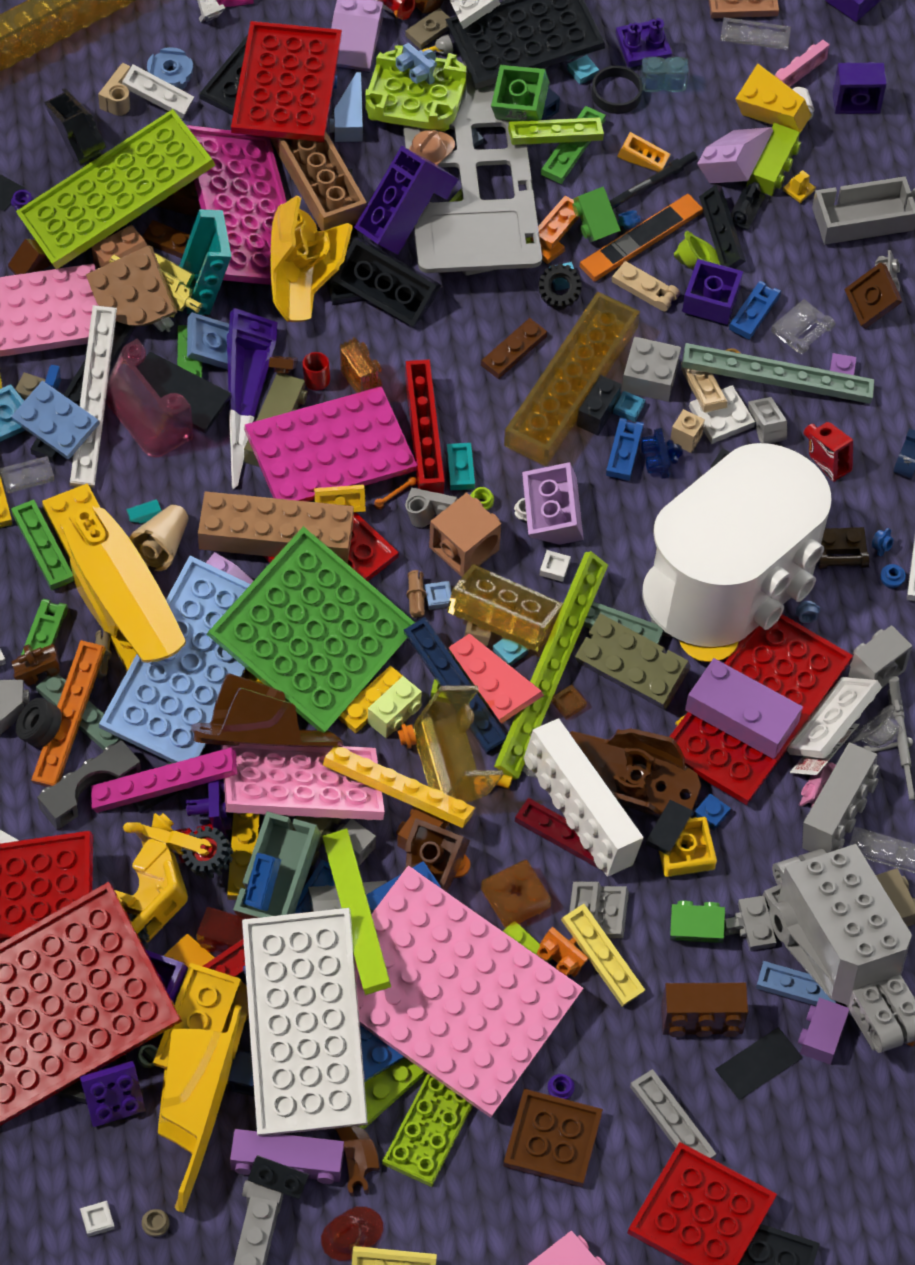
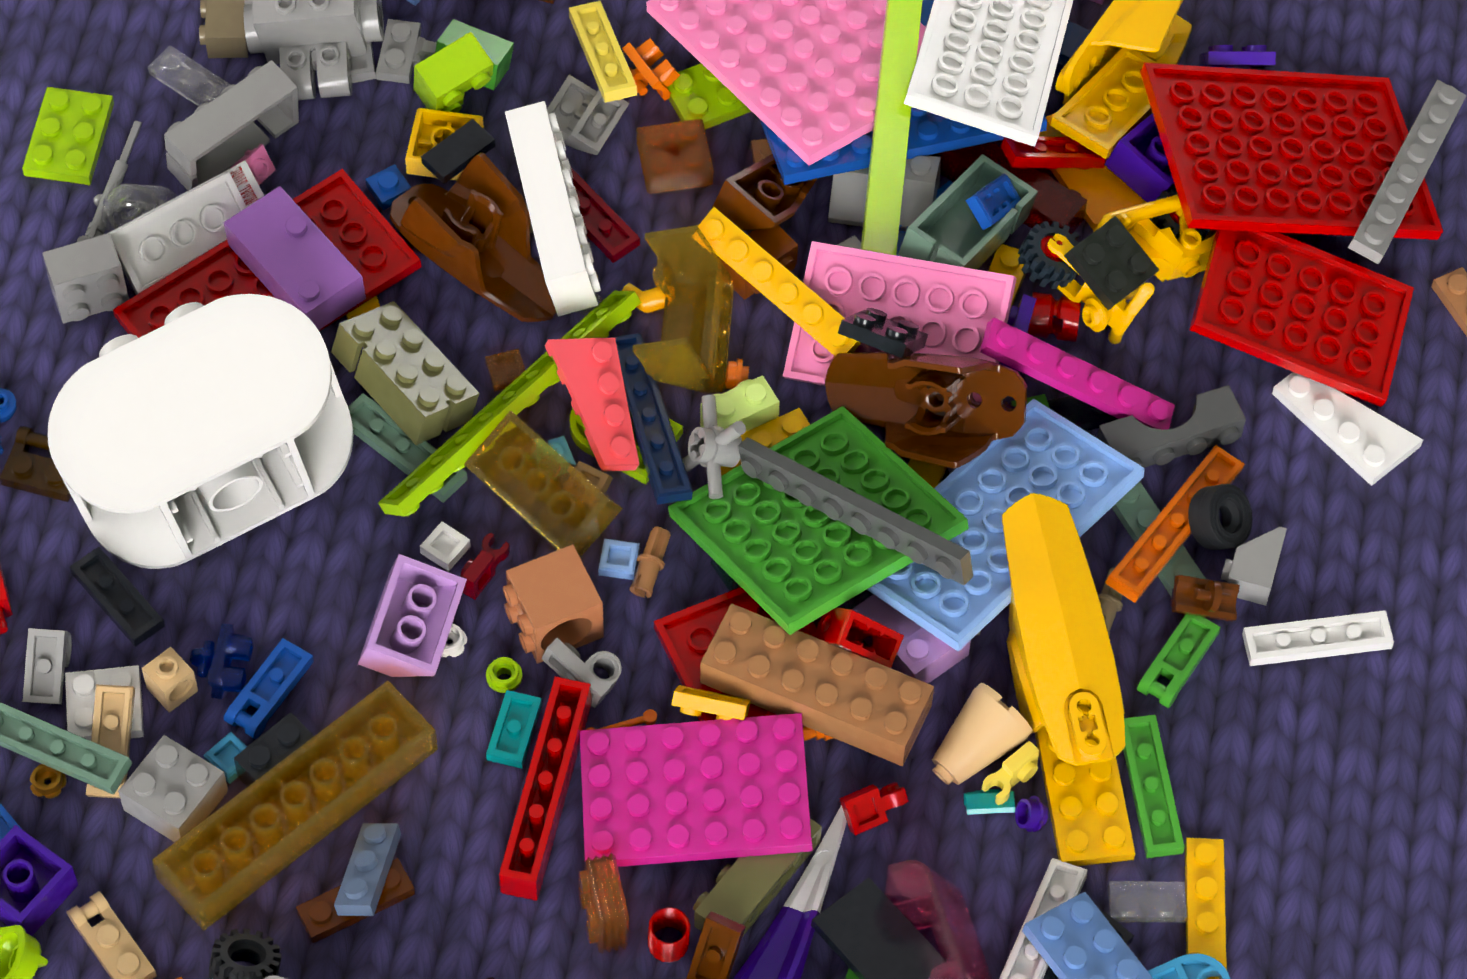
camera: 160 degrees left, 0 degrees up
none -> sand blue plate [334,823,401,916]
none -> lime brick [413,32,494,113]
none -> dark red plate [460,533,510,600]
none -> light grey bar [682,395,746,499]
none -> dark grey plate [738,437,973,585]
none -> red torso [814,607,904,668]
none -> black plate [838,308,928,358]
none -> red plate [839,782,909,835]
none -> light yellow plate [982,741,1039,805]
none -> dark purple plate [1015,796,1048,832]
none -> pearl dark grey plate [1064,216,1159,310]

